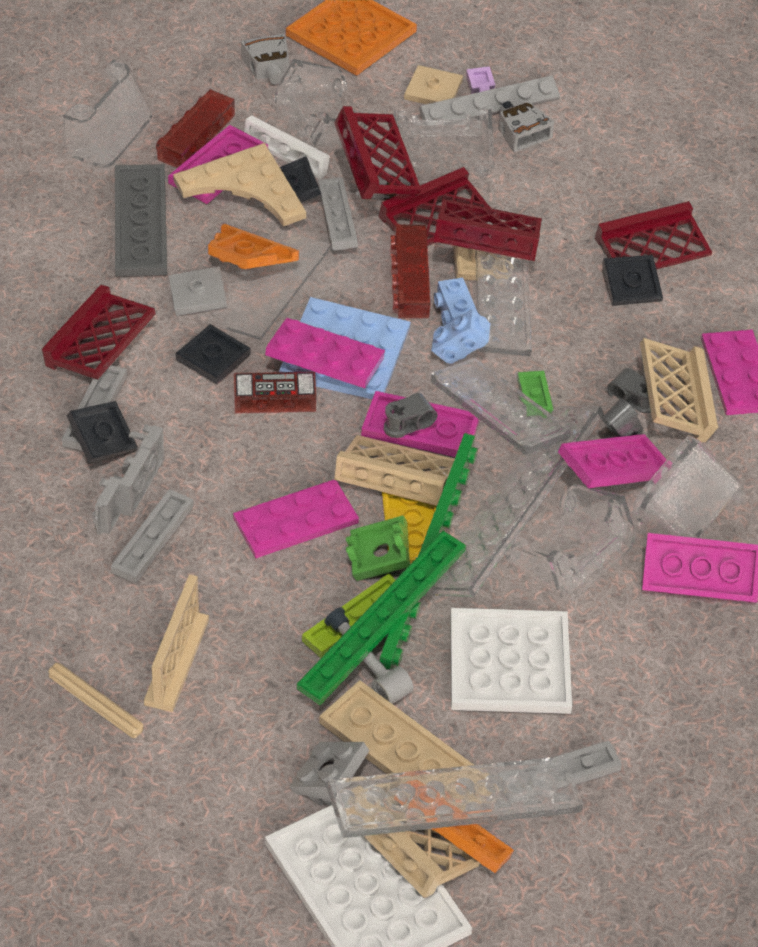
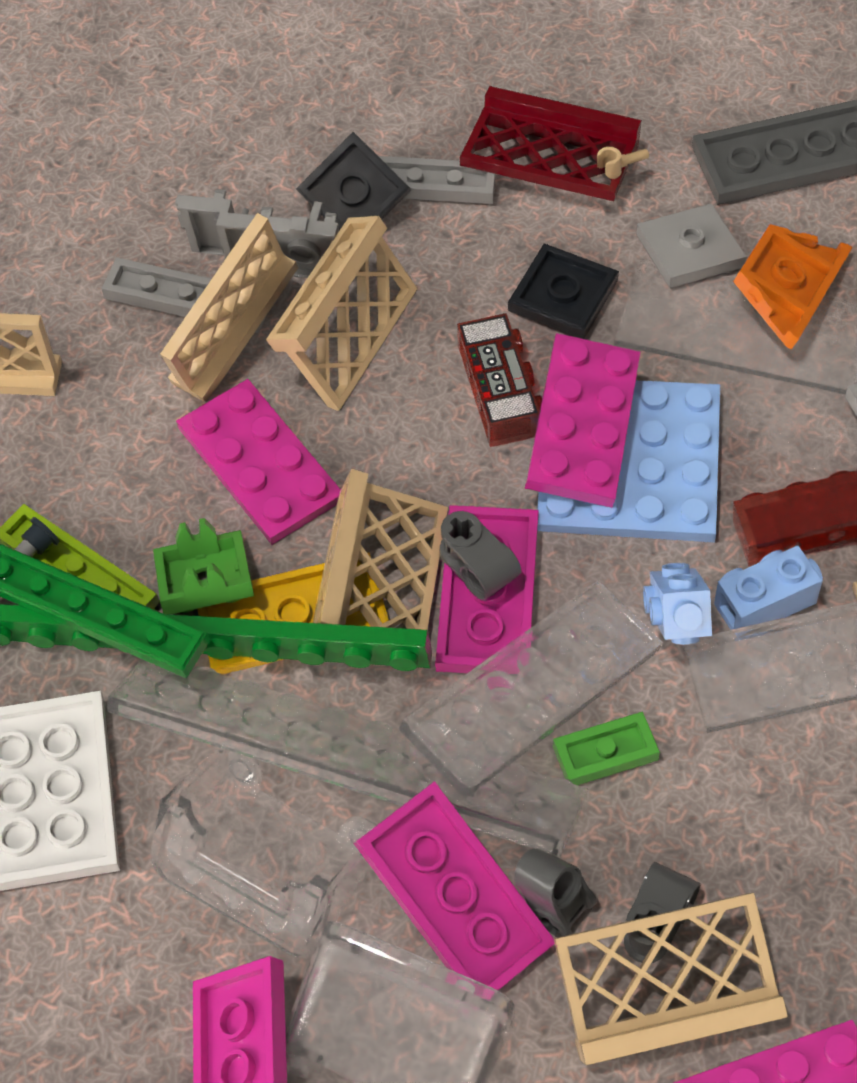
camera: 85 degrees right, 10 degrees up
none -> tan fence [160,213,298,402]
none -> tan fence [266,216,417,411]
none -> tan hand [597,147,649,179]

